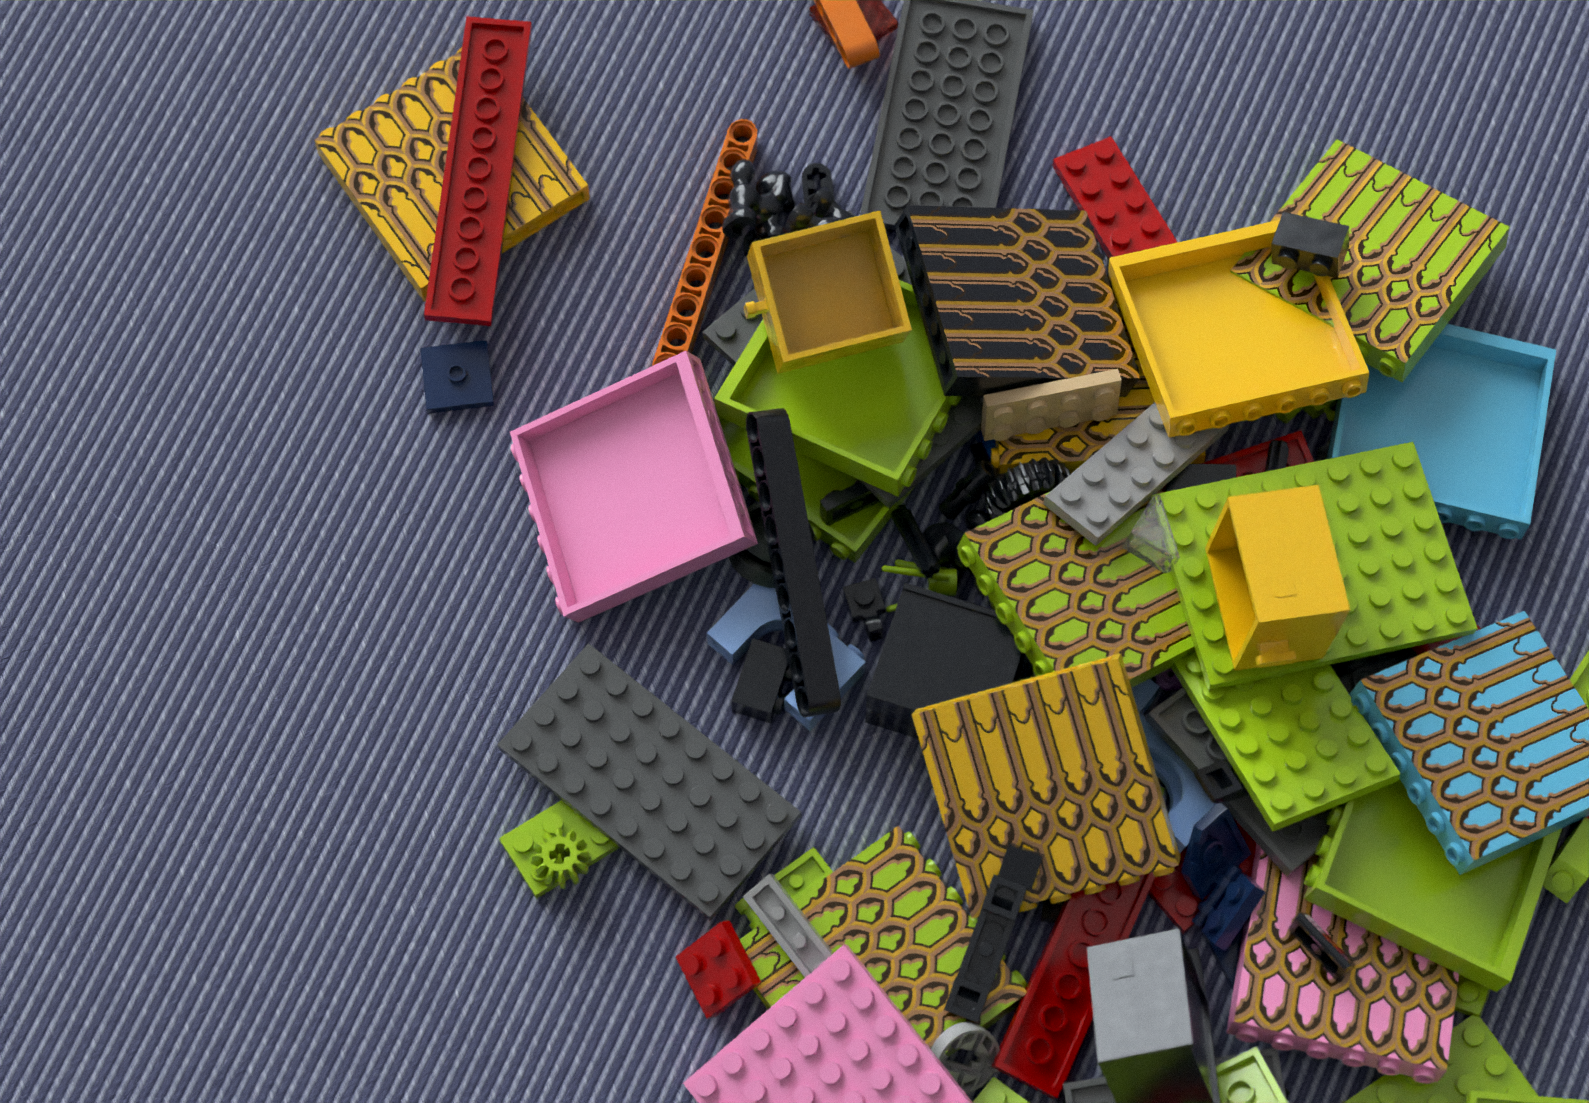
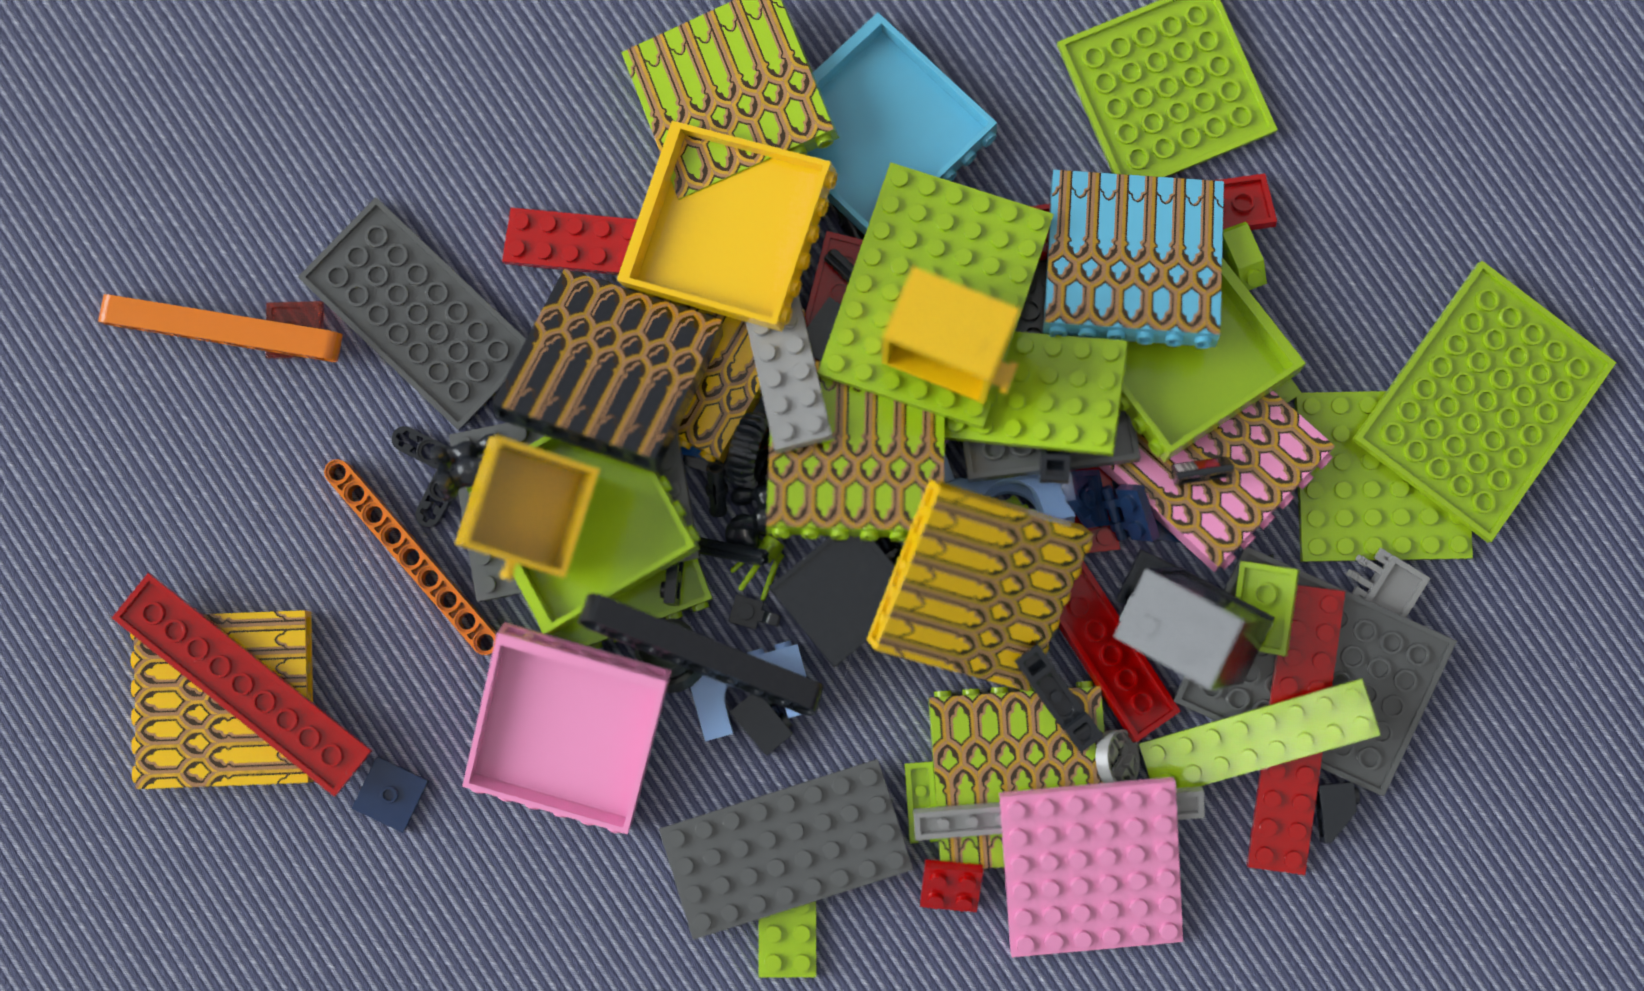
camera: 55 degrees left, 15 degrees up
lime gear [530,827,591,889] -> none
black animal [722,159,796,242] -> none
tan plate [981,369,1122,441] -> none
black tile [998,842,1044,890] -> none
clear slope [1122,495,1180,573] -> none
black brick [1271,212,1349,278] -> none

